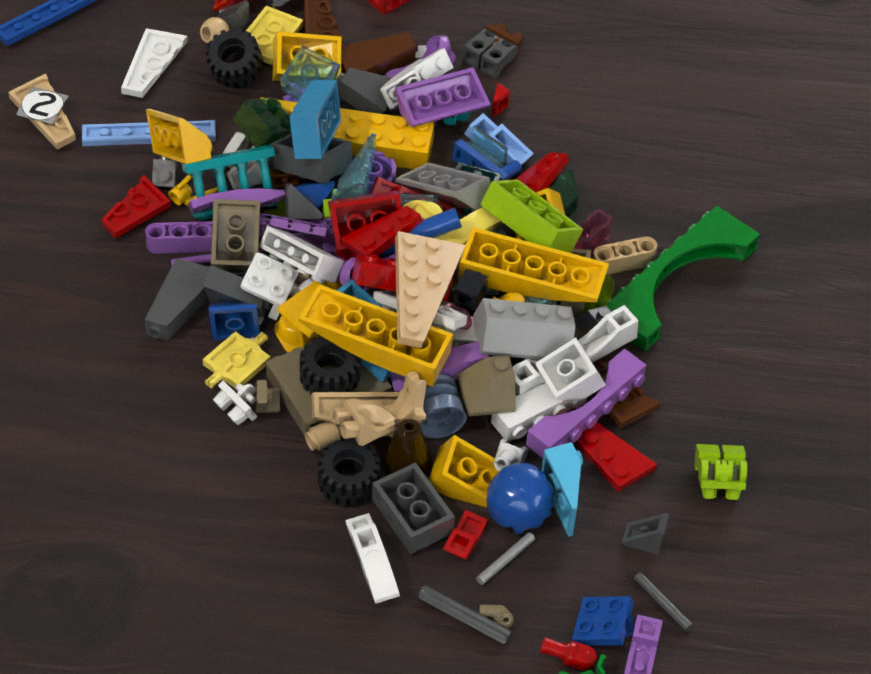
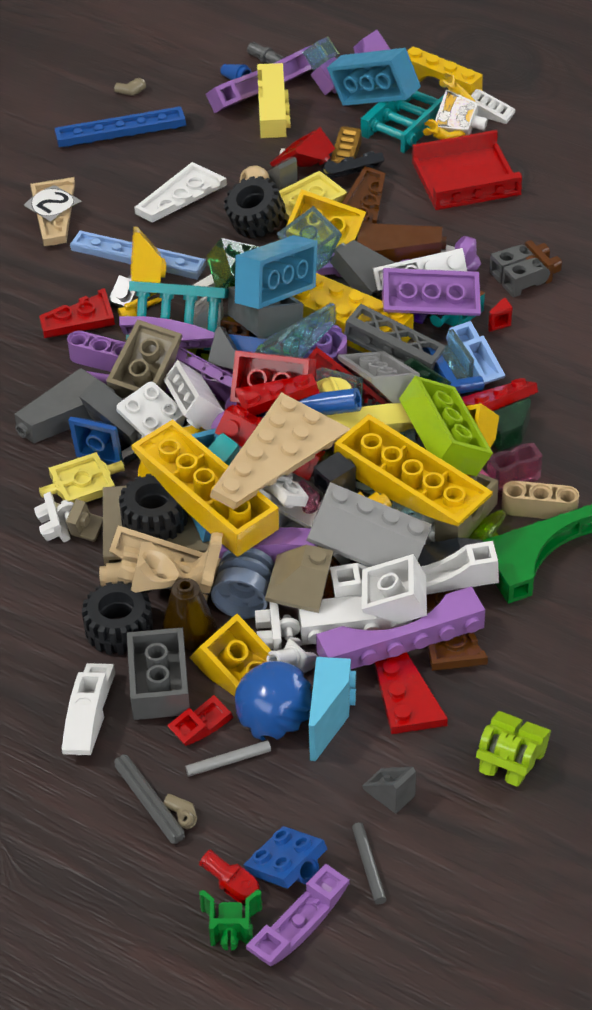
camera: 30 degrees right, 5 degrees down
none -> teal slope [208,433,239,466]
none -> white hips [255,602,300,651]
none -> dark grey fence [344,304,446,379]

